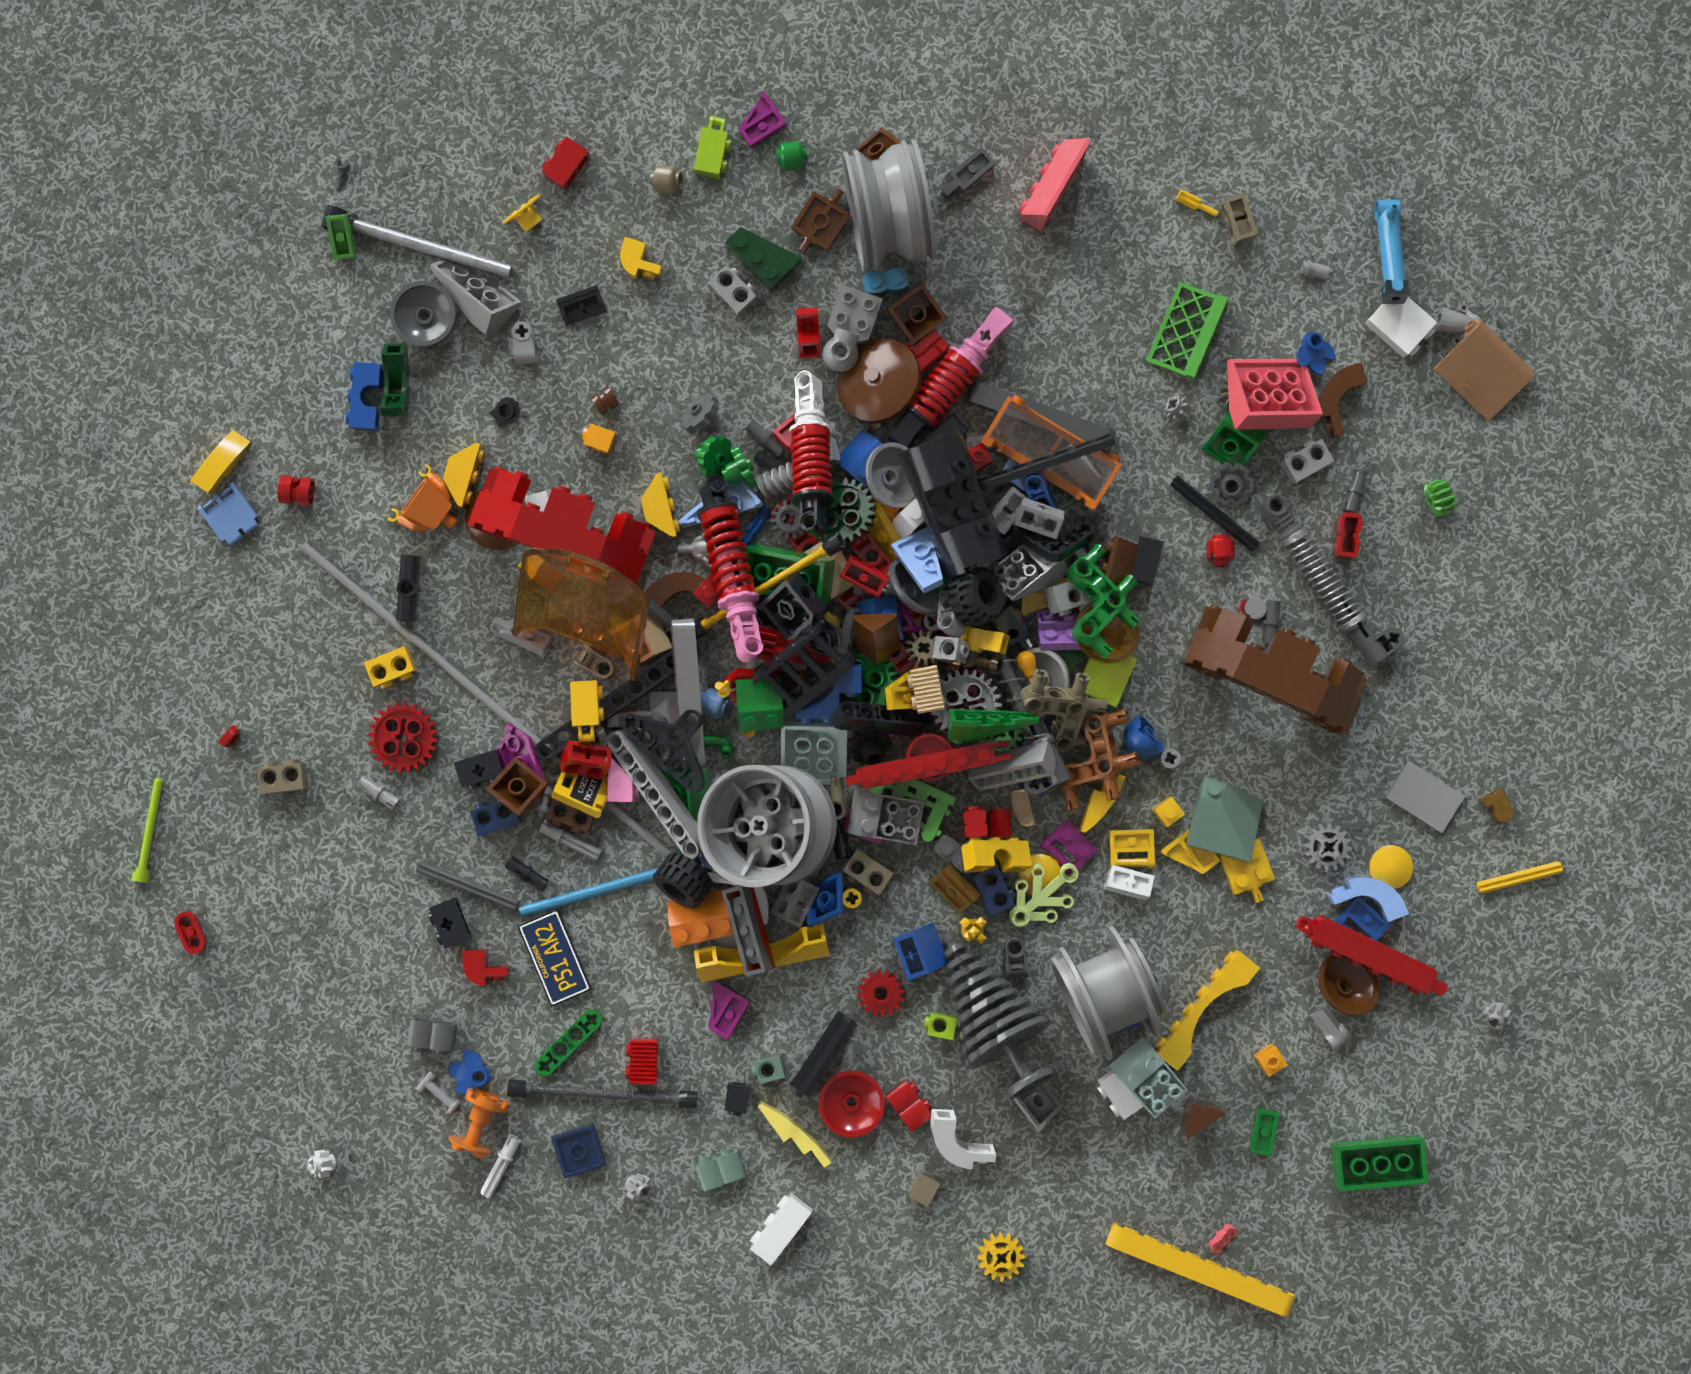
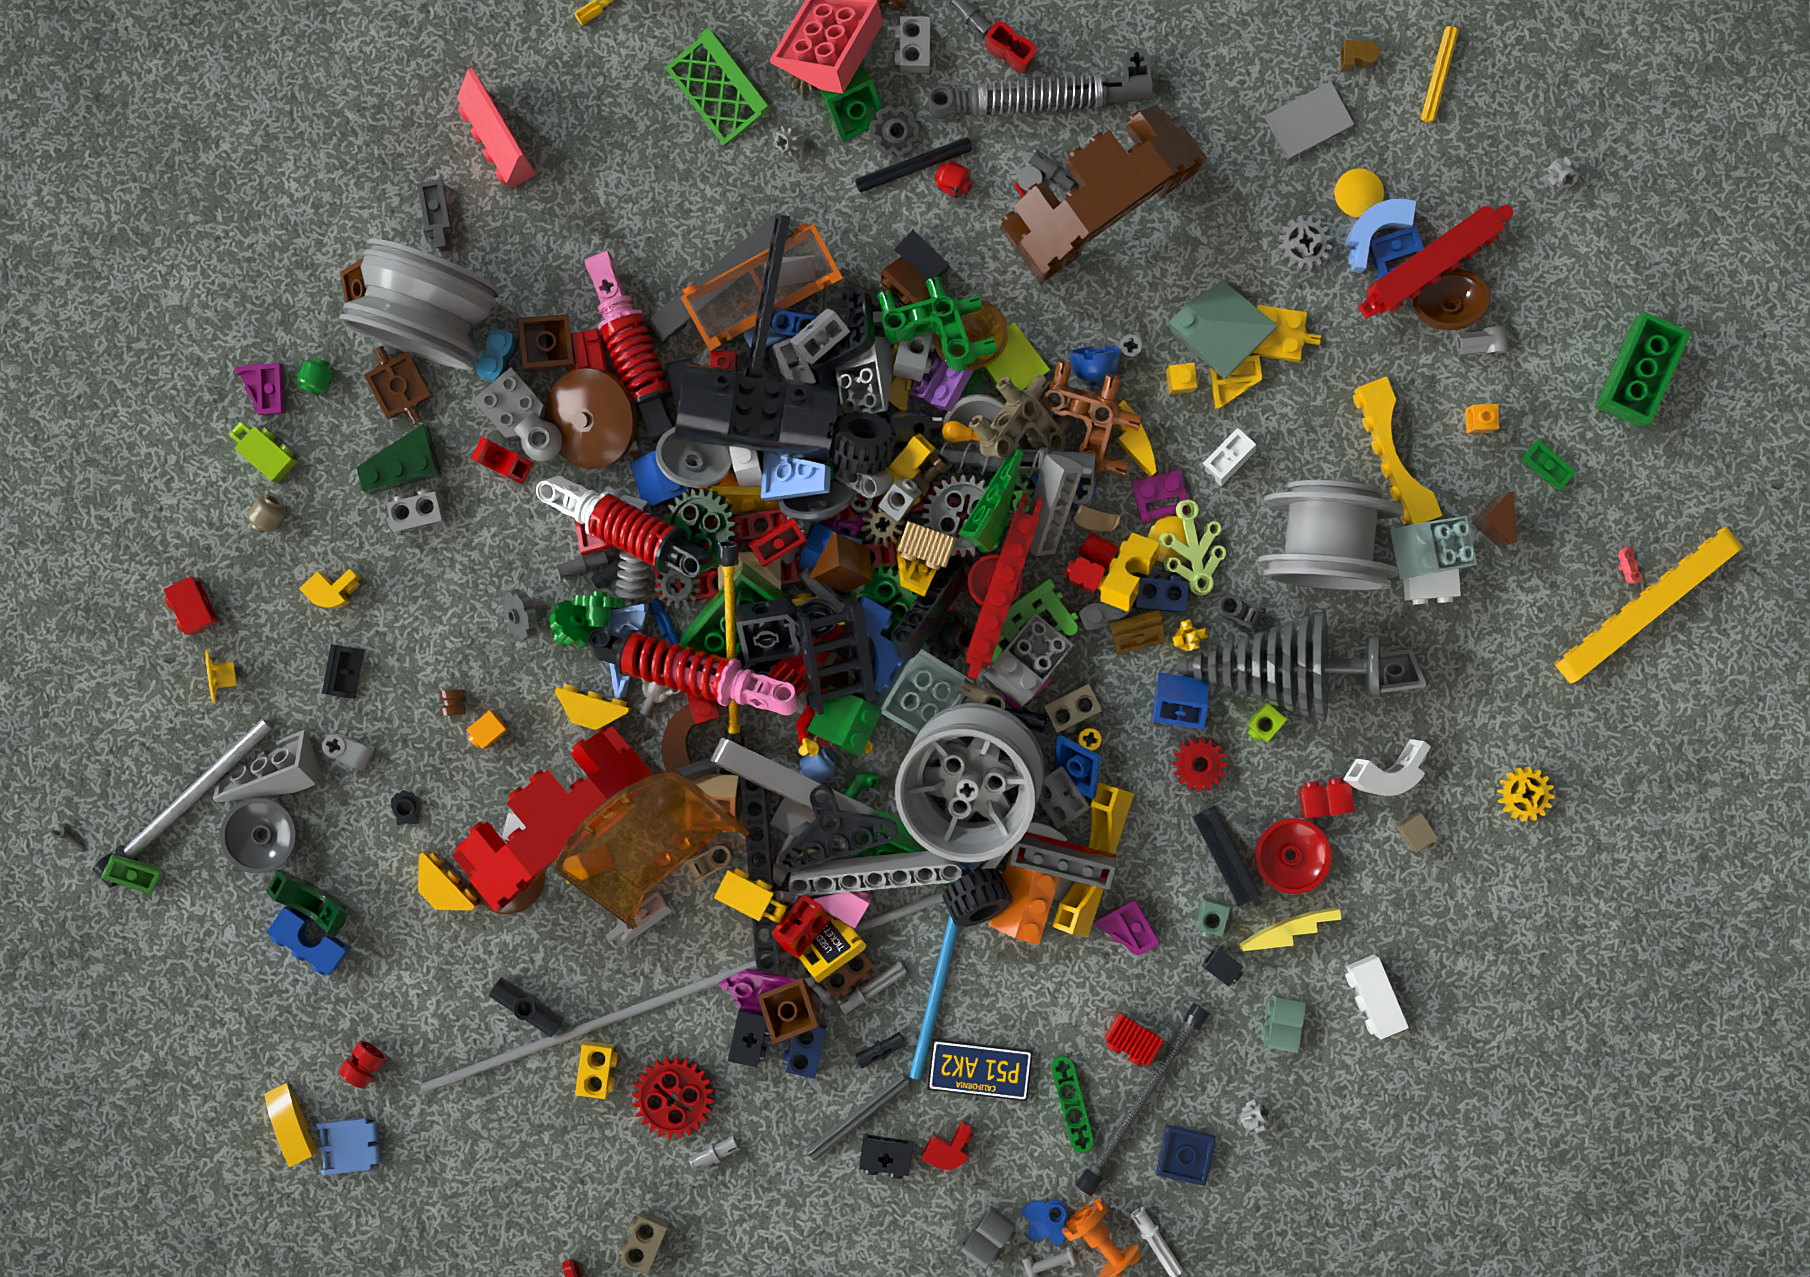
camera: 65 degrees left, 0 degrees up
orange torso [388,464,457,531] -> none
yellow plate [1109,829,1155,869] -> none

